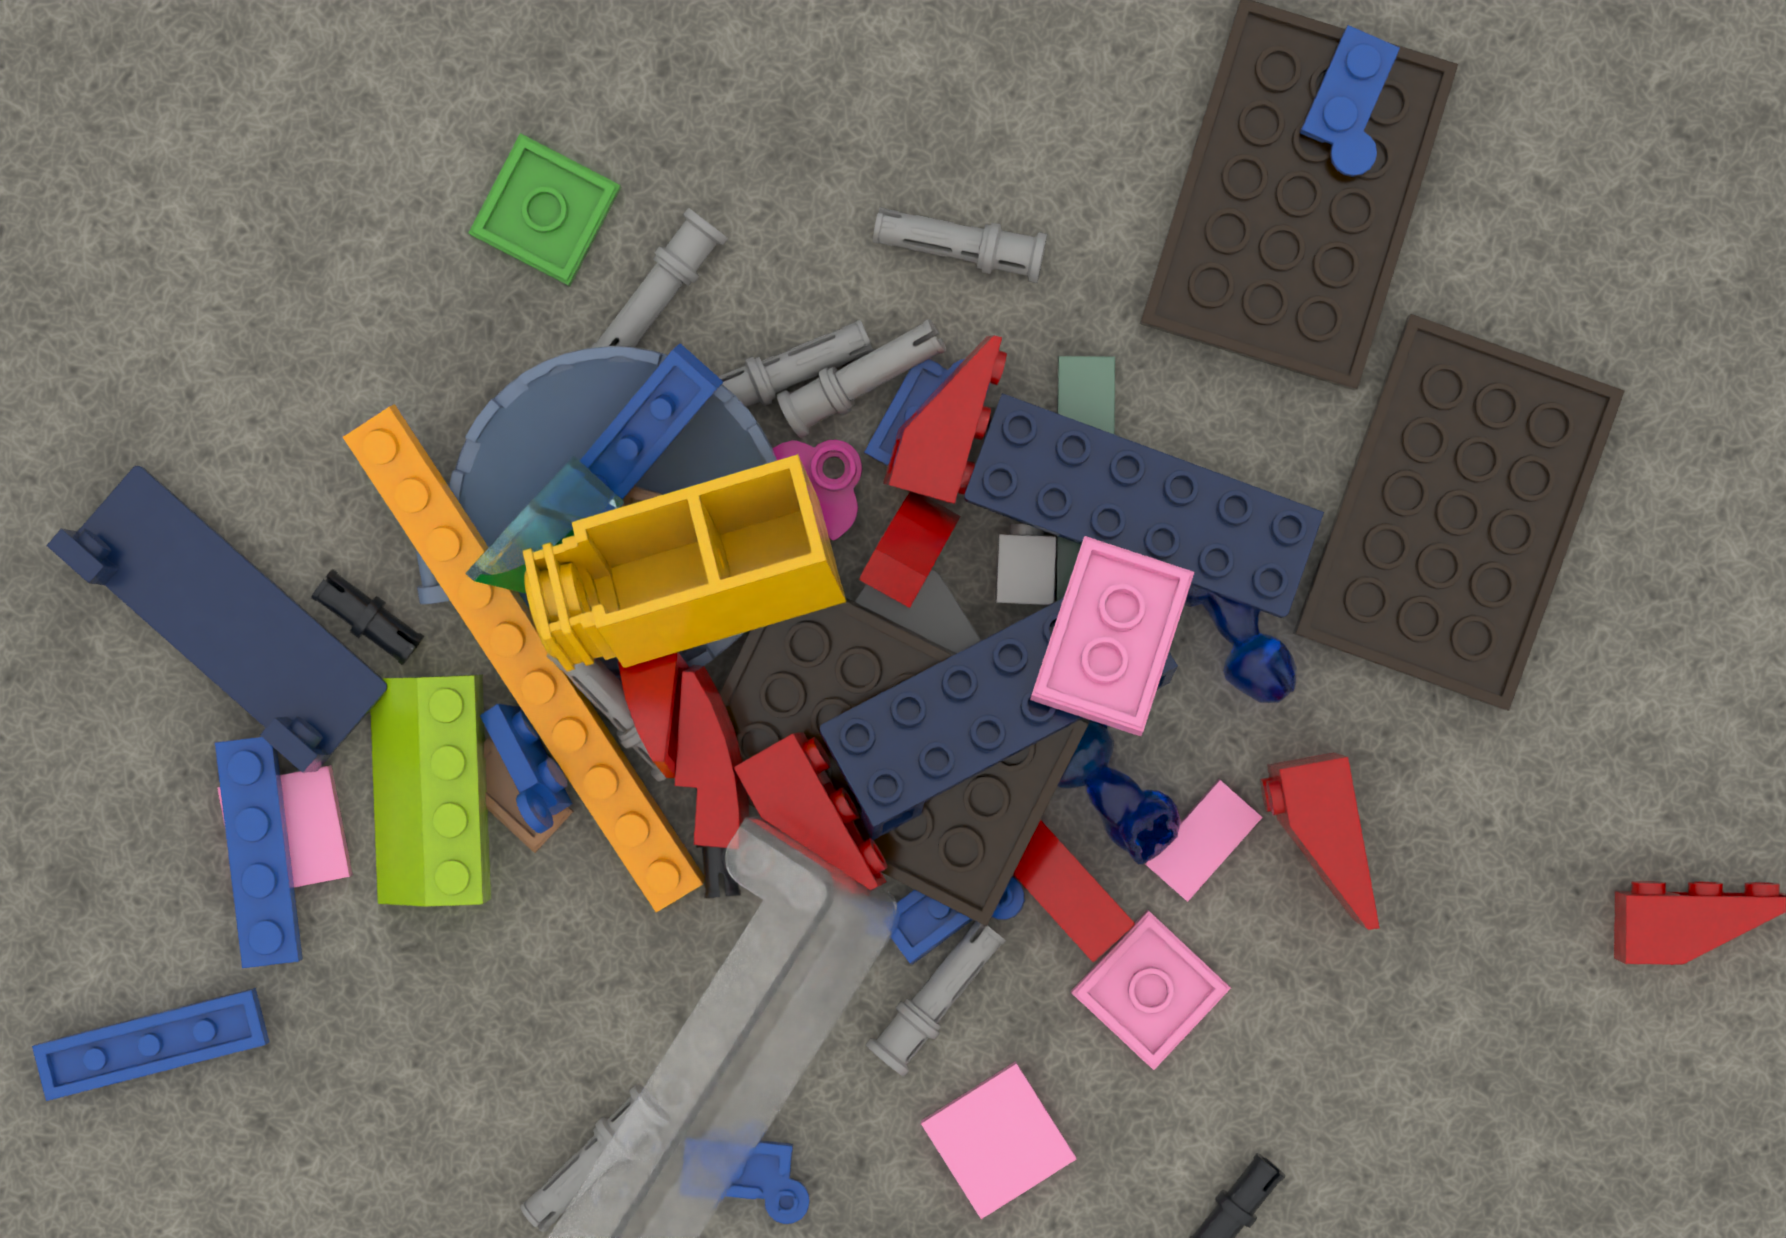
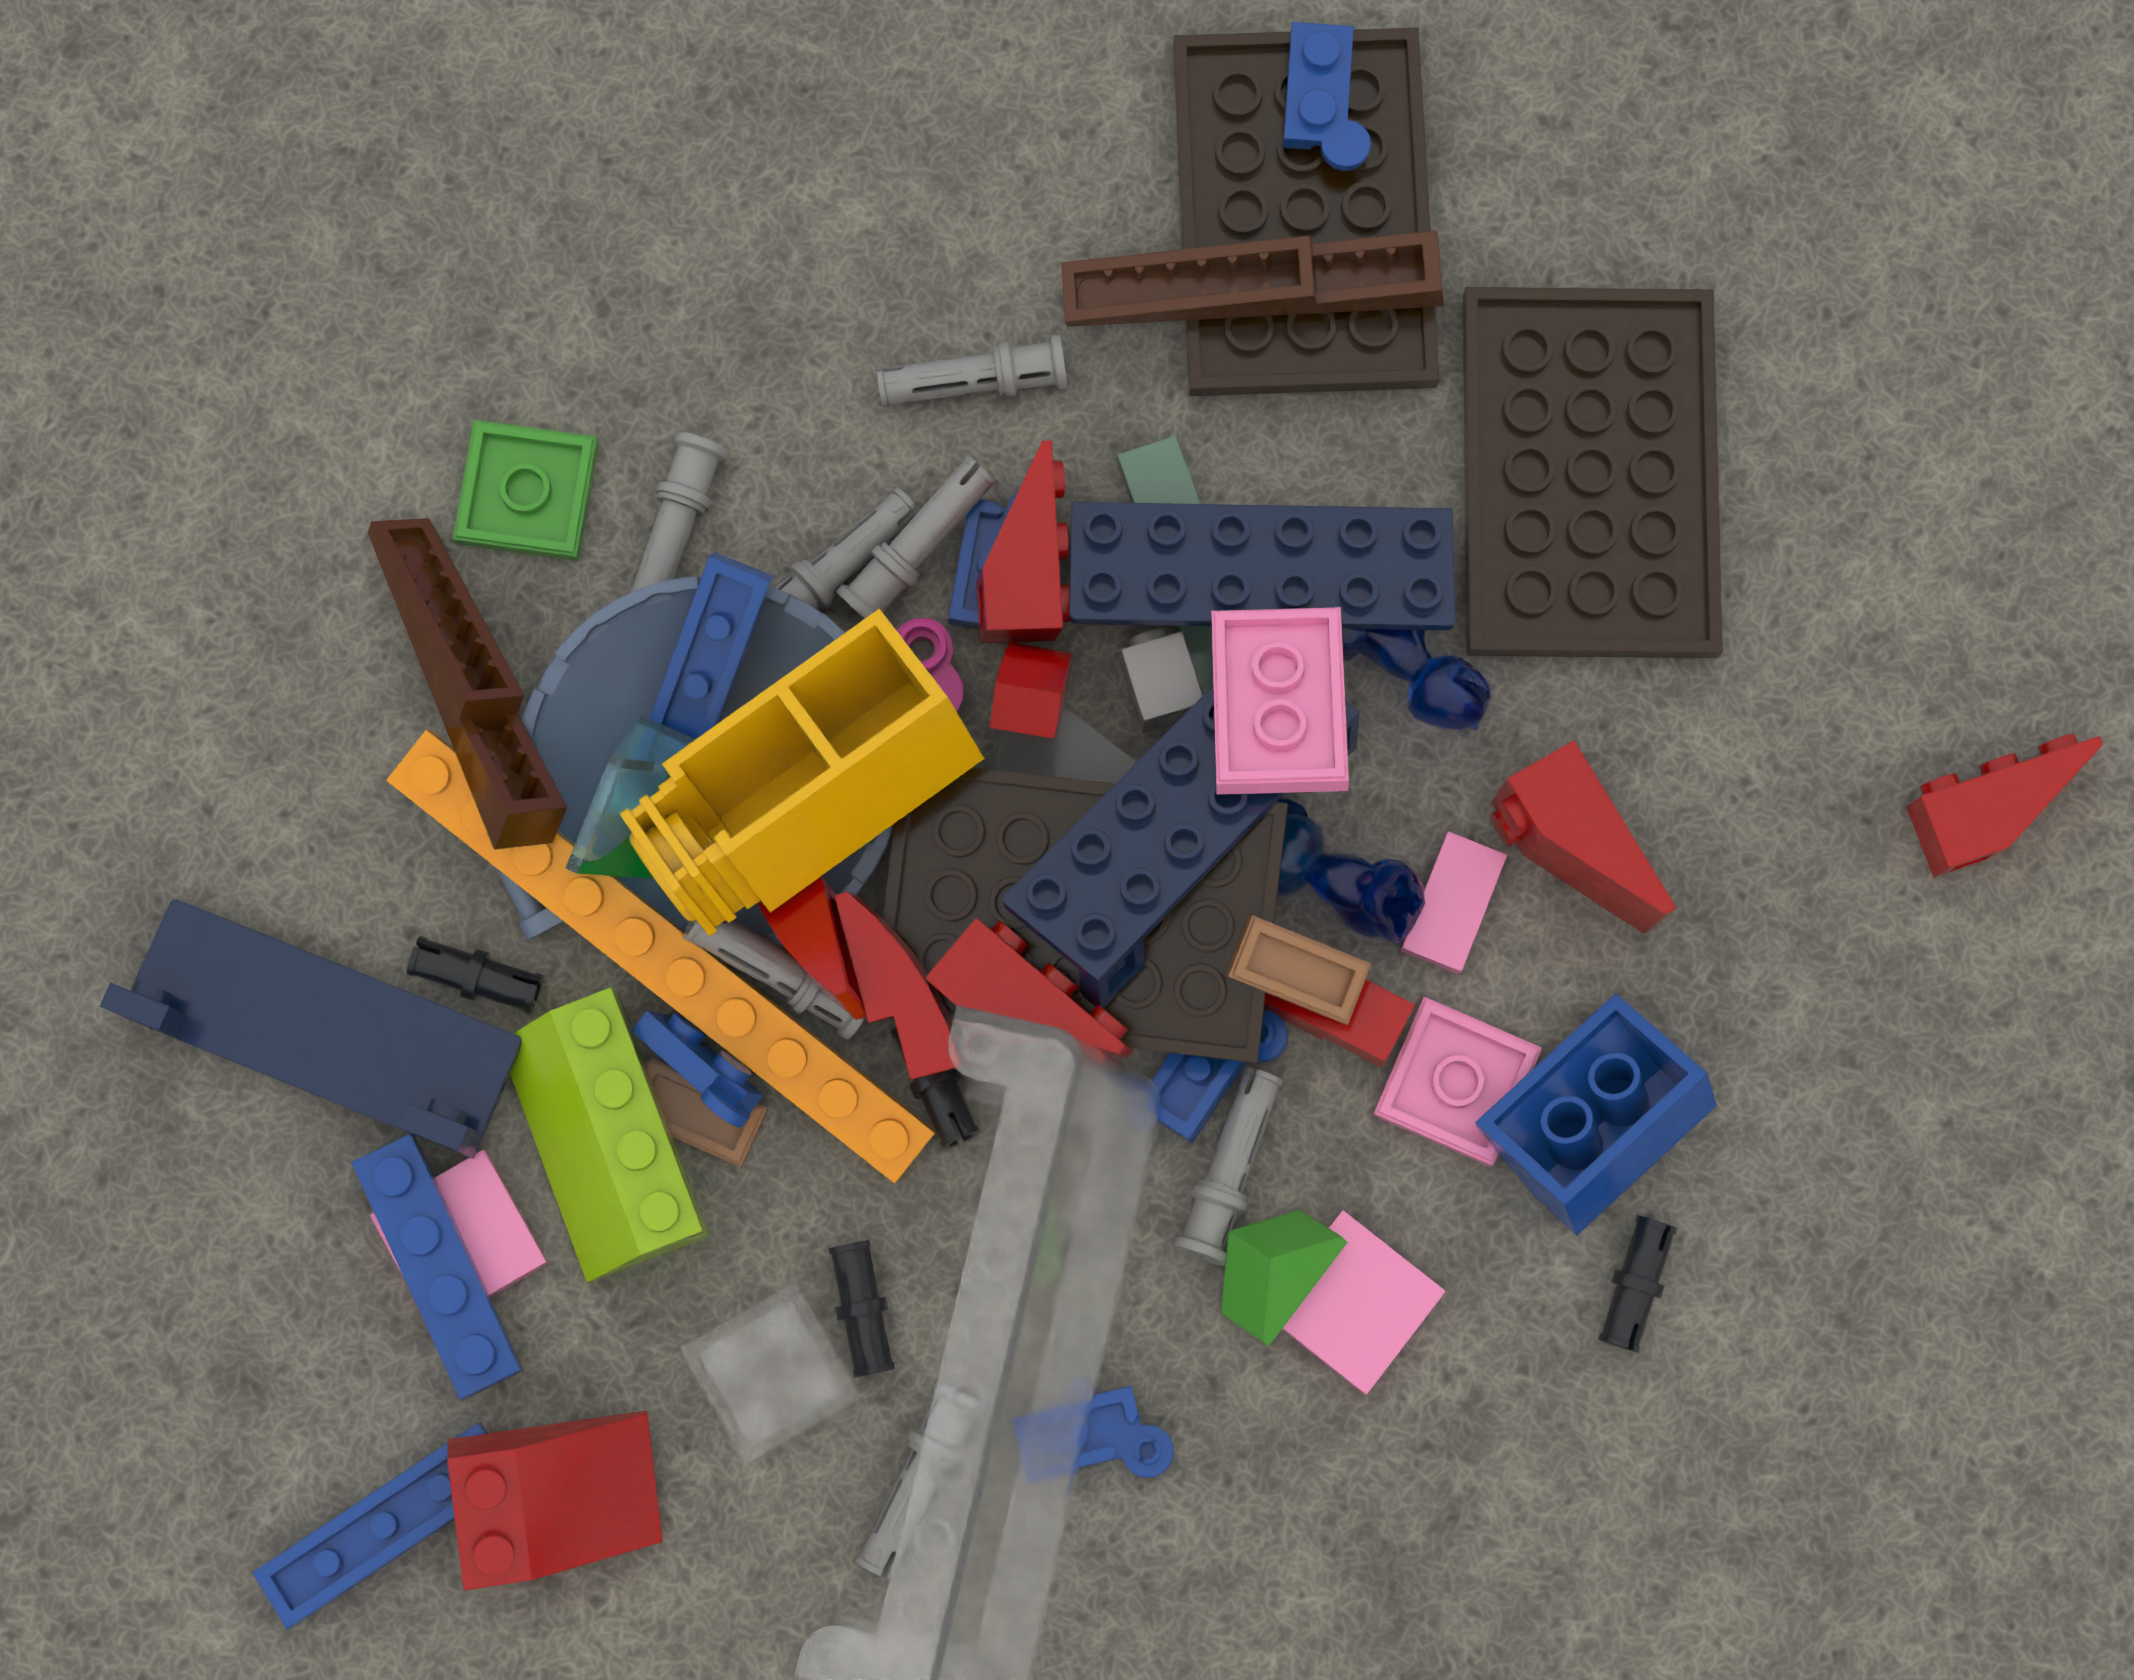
camera: 20 degrees left, 10 degrees down
none -> reddish brown slope [368,518,568,850]
none -> red slope [447,1410,663,1591]
none -> clear brick [680,1281,865,1465]
none -> black pin [828,1240,895,1377]
none -> reddish brown slope [1061,230,1444,327]
none -> bright green slope [1221,1210,1348,1347]
none -> medium nougat tile [1224,915,1371,1025]
none -> blue slope [1475,993,1717,1236]

